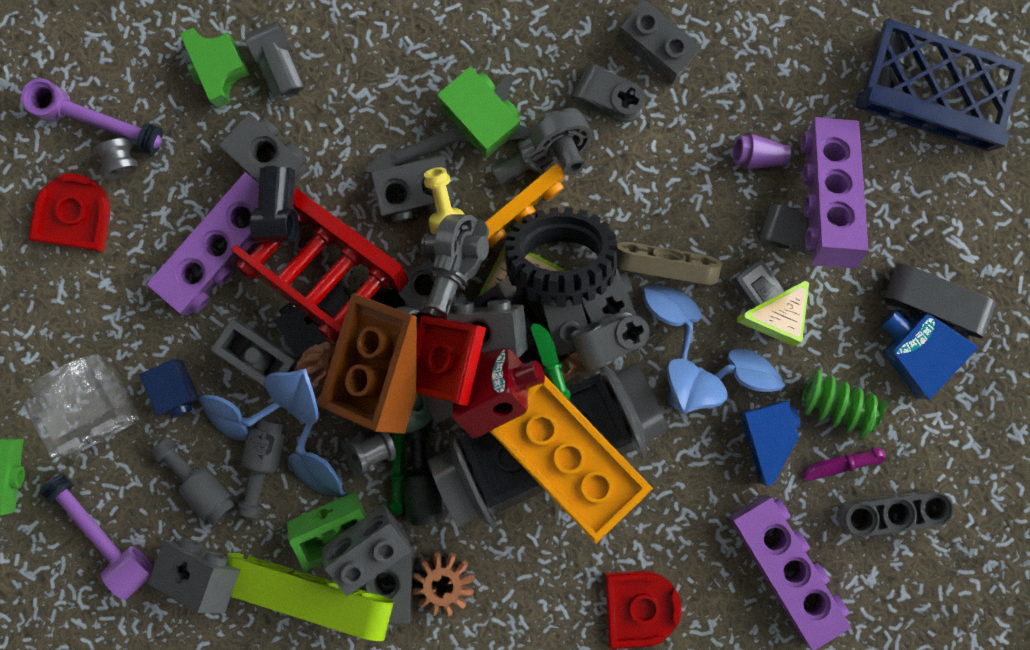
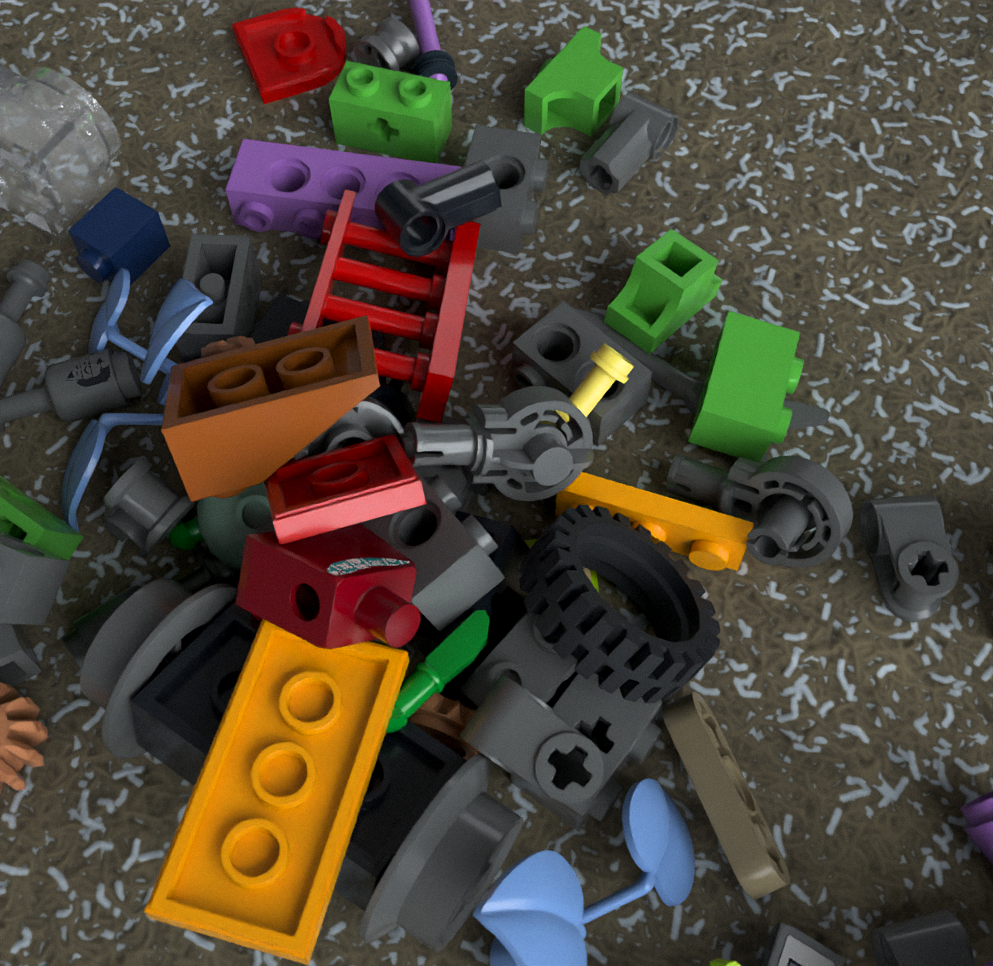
camera: 60 degrees right, 25 degrees down
green piece [390,433,405,515] -> none
none -> bright green brick [329,61,452,164]
none -> bright green brick [604,229,723,354]

